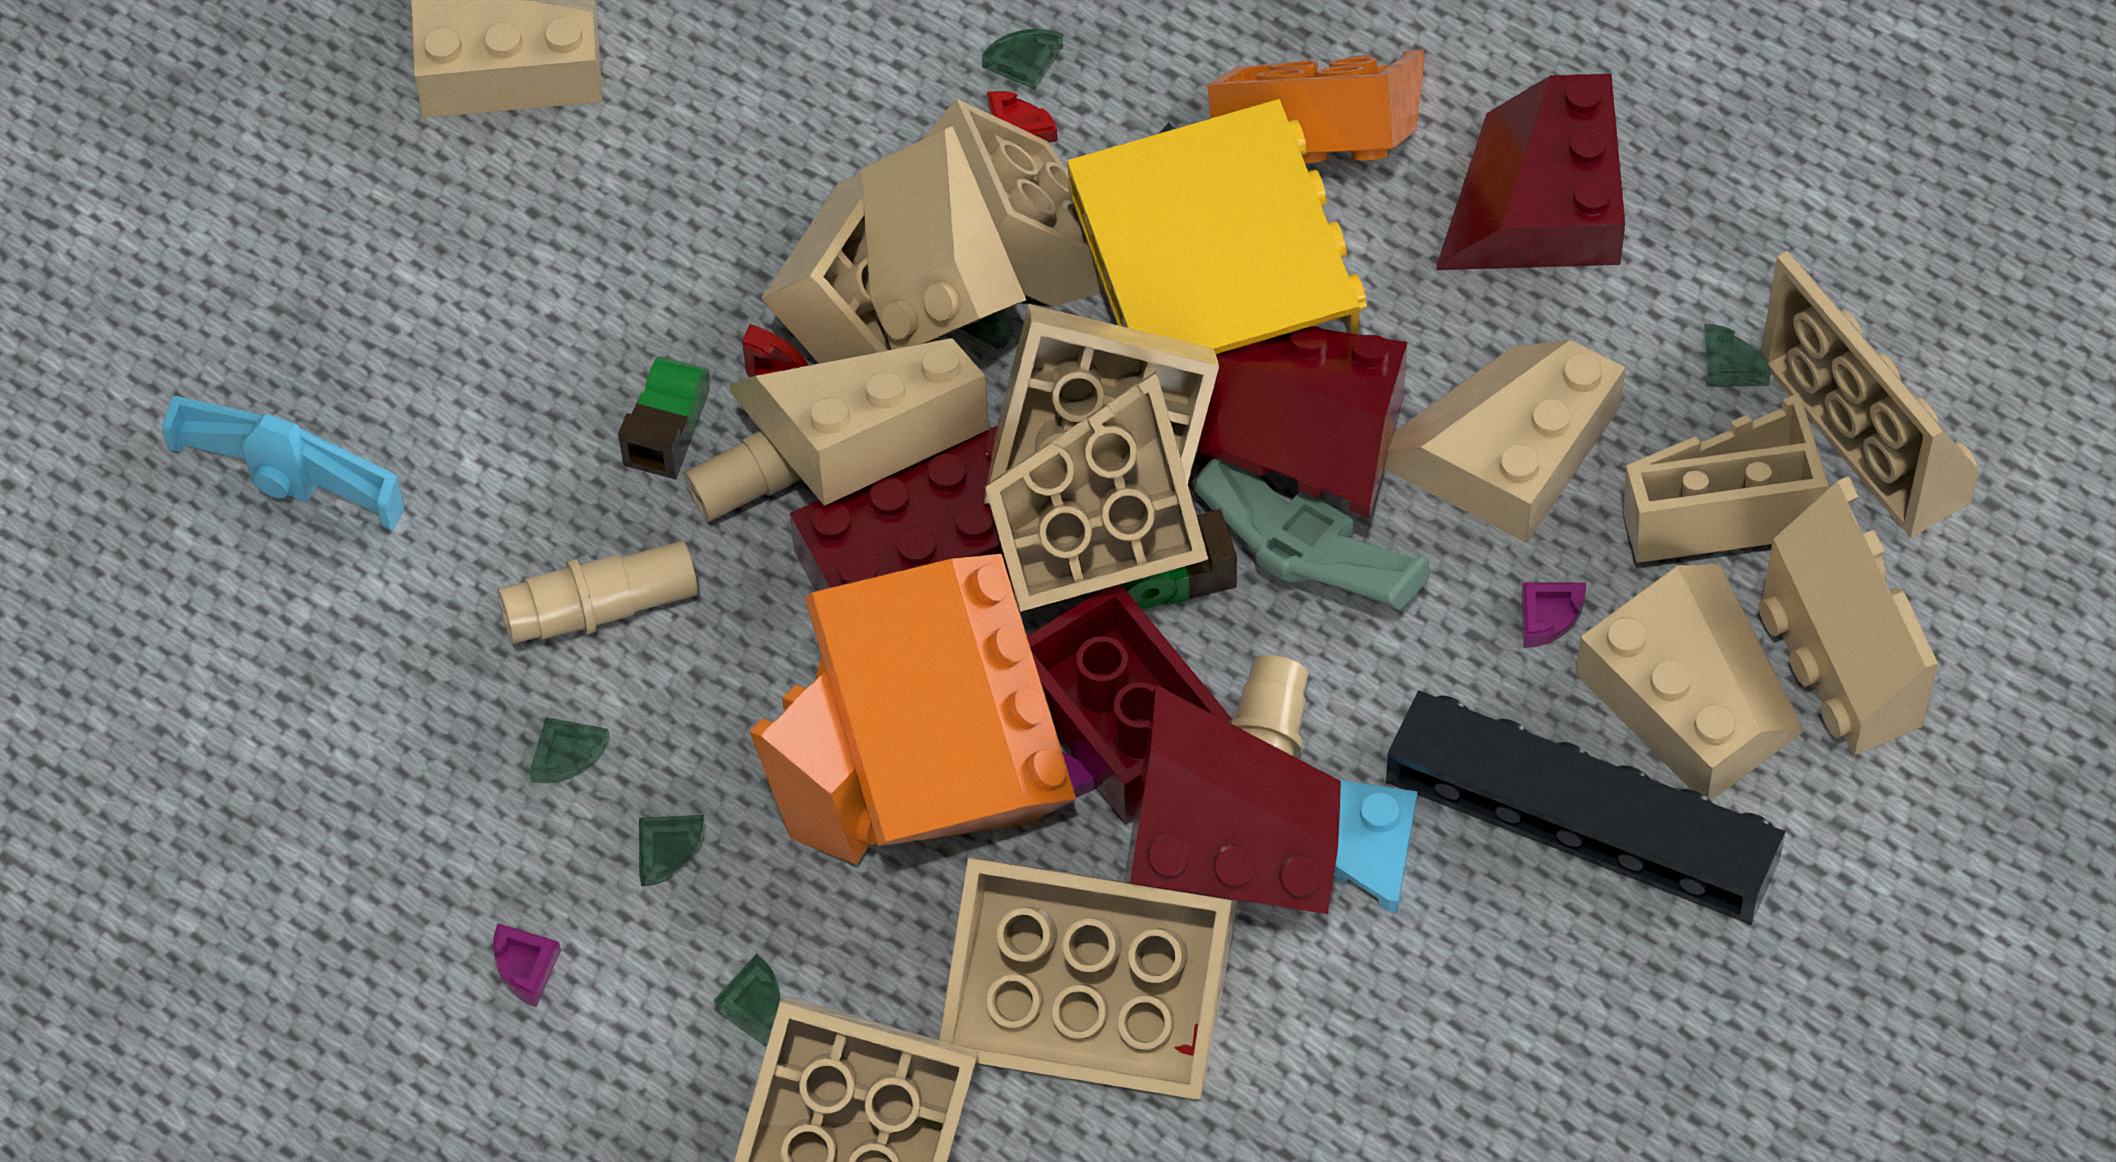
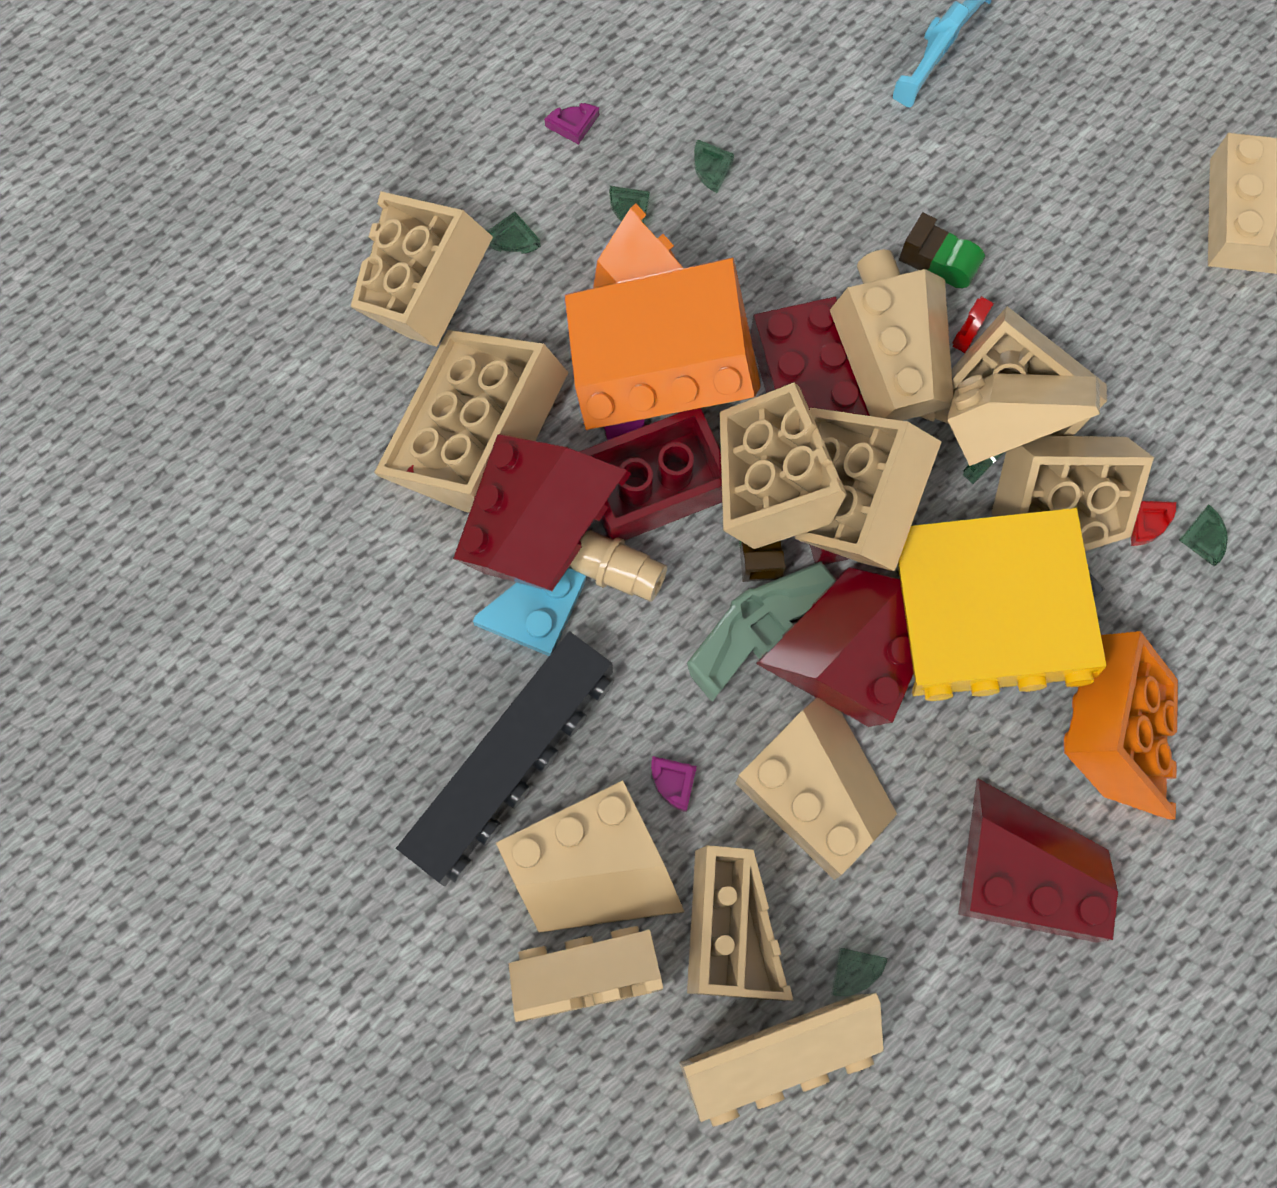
camera: 100 degrees right, 15 degrees up
tan piece [497,541,698,644] -> none

